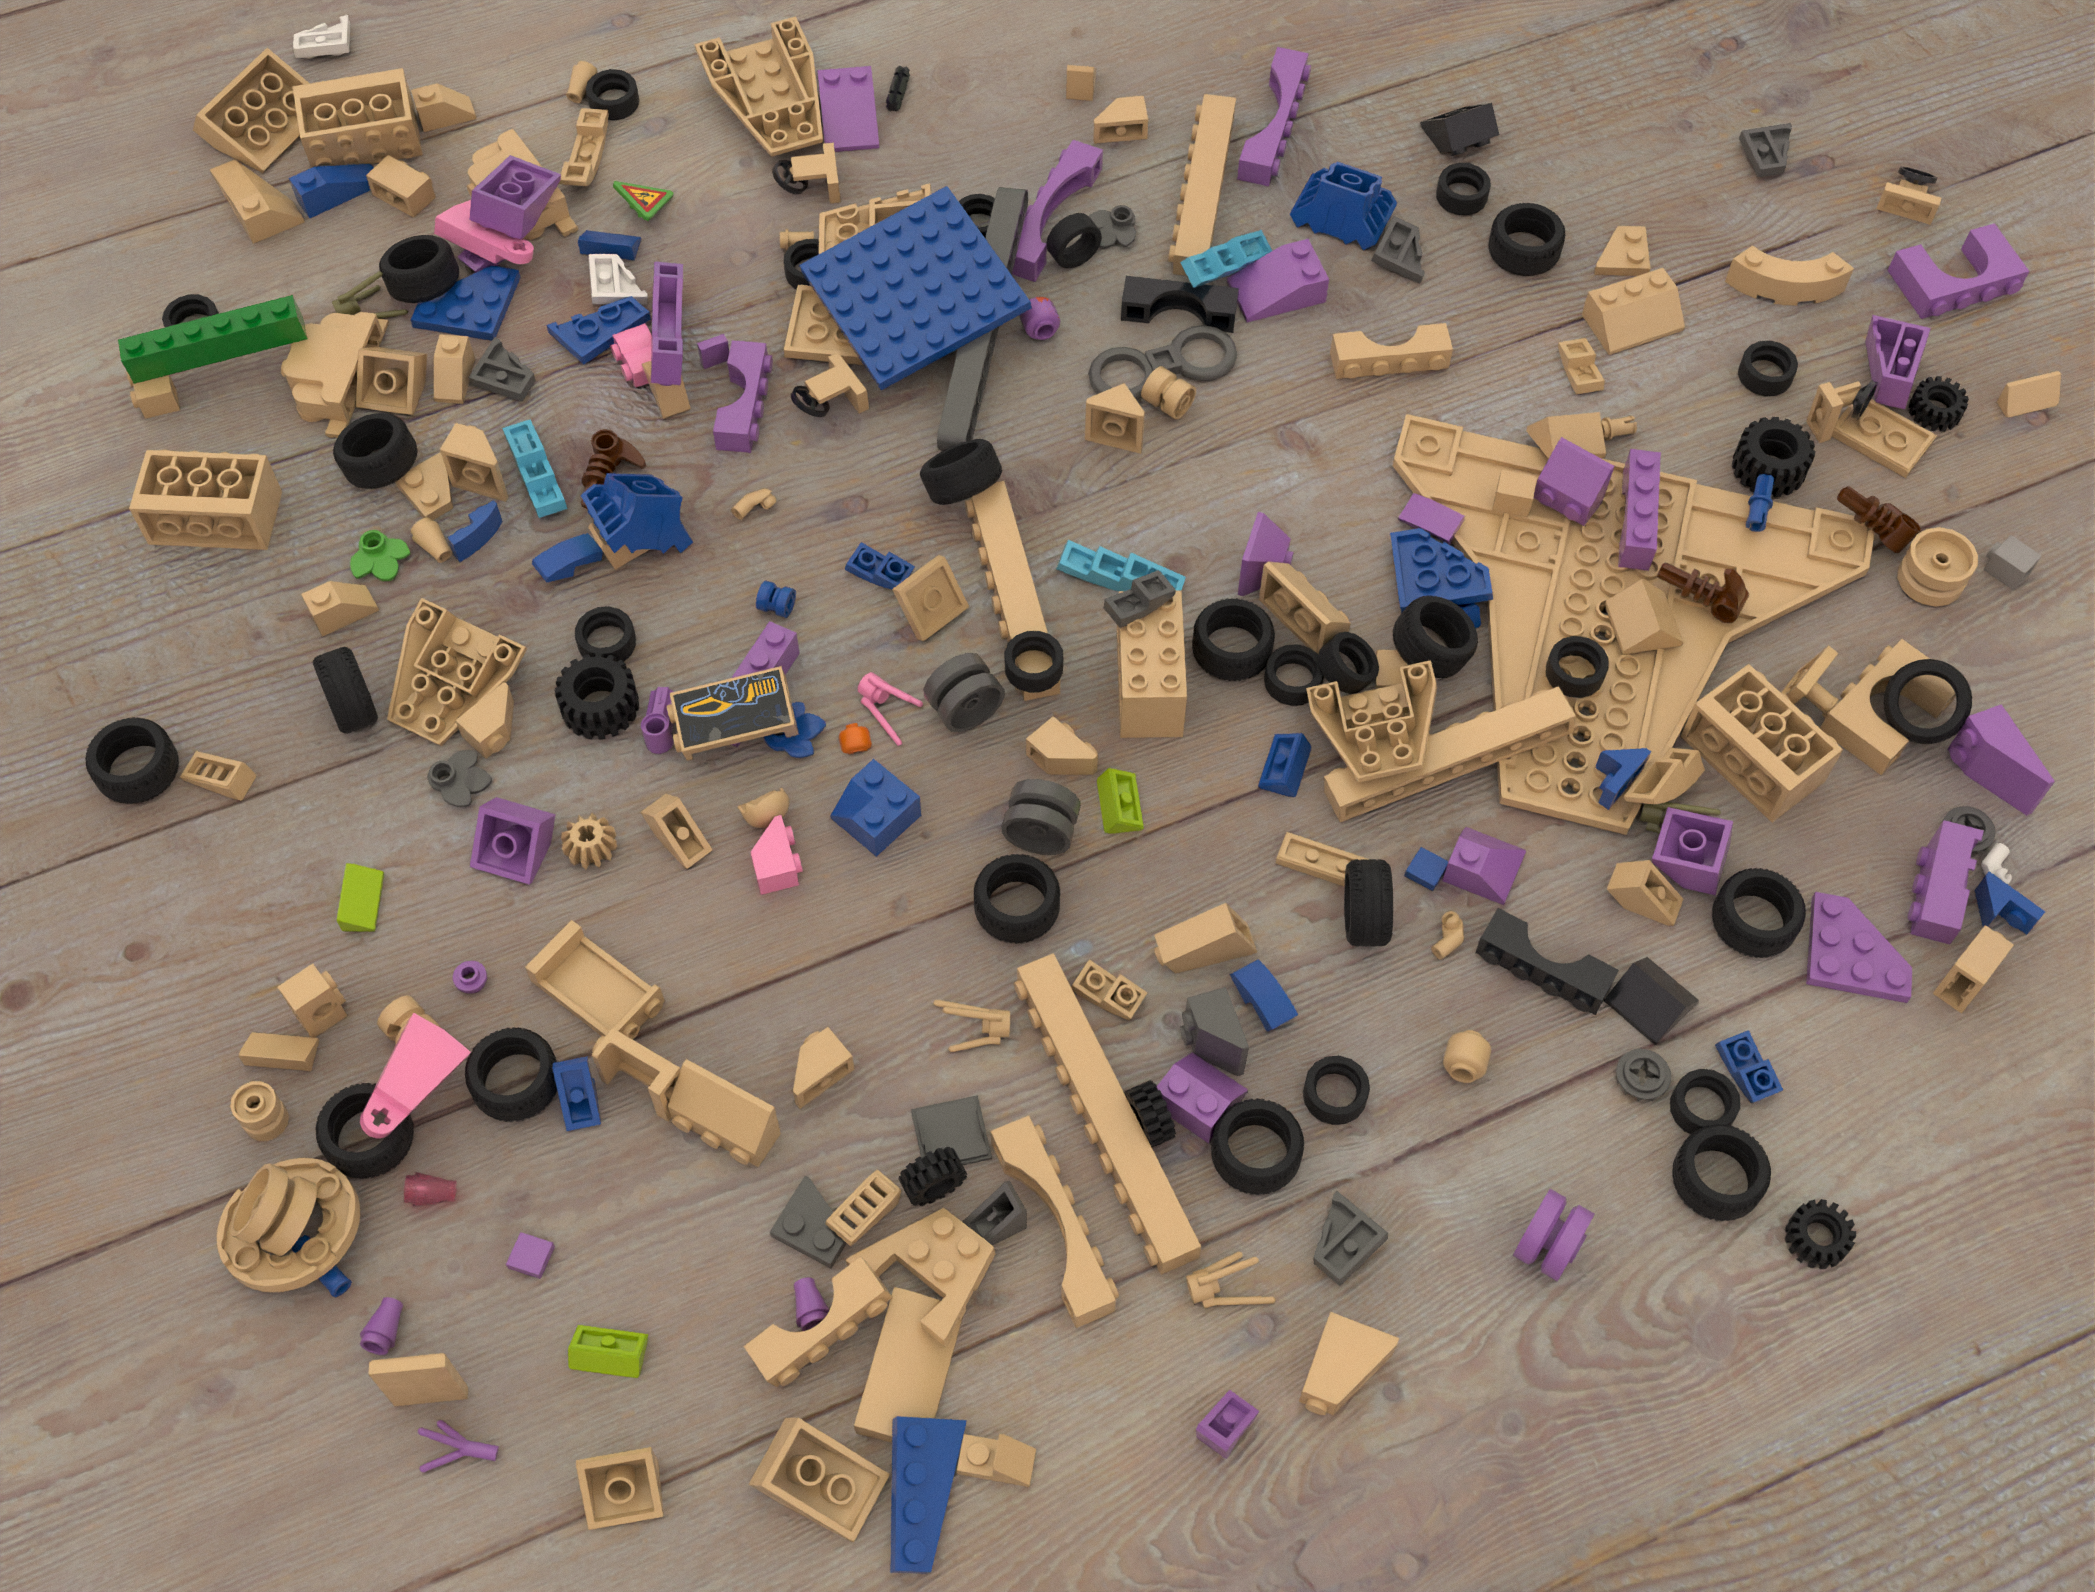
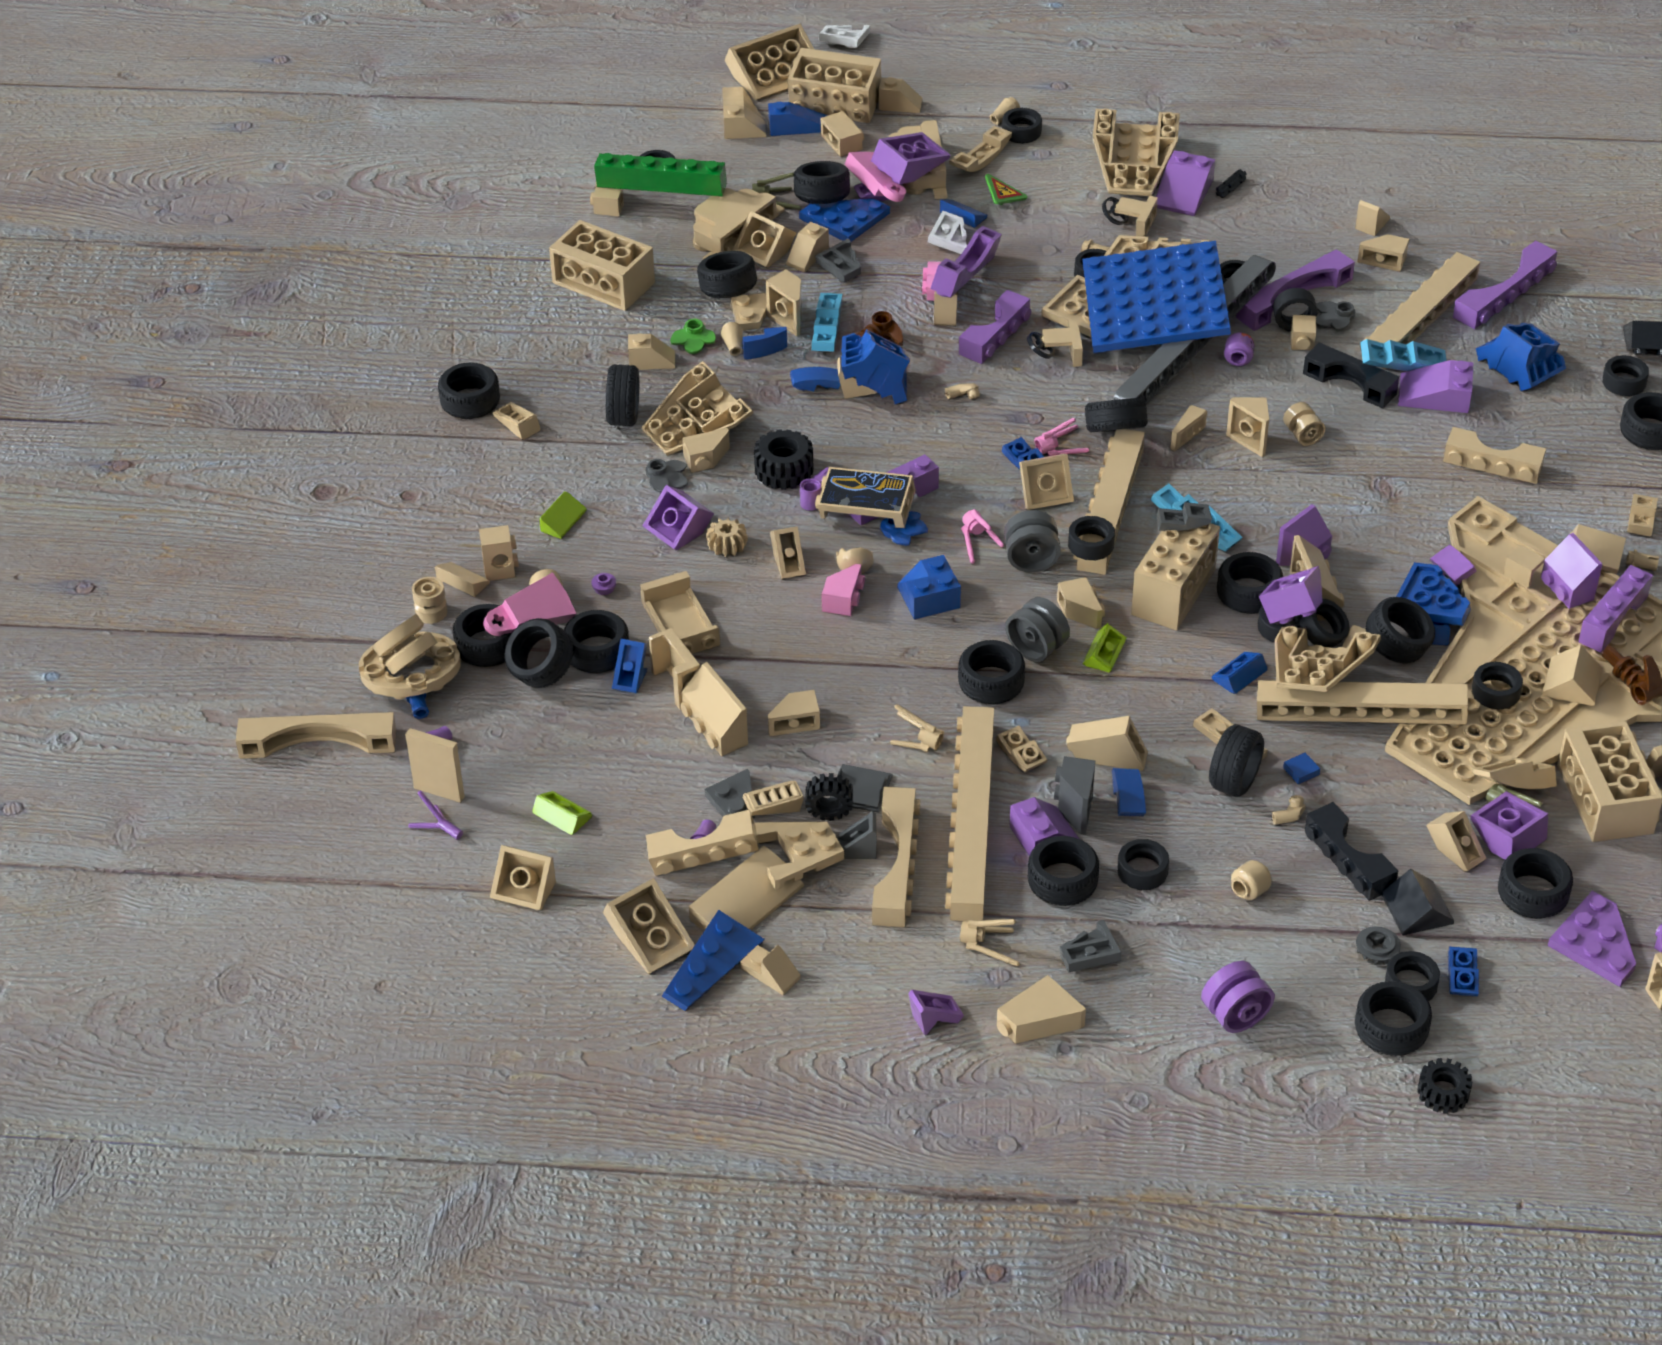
camera: 30 degrees right, 15 degrees down
clear pink cone [404,1172,457,1207] -> none
medium lavender tile [506,1232,555,1279] -> none
blue wing [546,296,651,365] -> none
black tyre [575,606,636,662] -> none
medium lavender tile [697,334,729,369] -> none
blue wheel [756,580,796,618] -> none
orange piece [839,723,872,755] -> none
dark grey bar [1088,325,1237,400] -> none
black tyre [1124,1080,1176,1148] -> none
dark grey wing [1371,216,1425,284] -> none
medium lavender slope [1443,827,1526,905] -> none
blue slope [1596,748,1651,810] -> none
none -> tan arch [235,712,396,759]
none -> black tyre [504,618,574,688]
none -> bright pink plant [1034,418,1089,457]
none -> tan slope [1170,405,1207,451]
none -> medium lavender slope [1259,566,1323,624]
none -> tan brick [1291,315,1316,351]

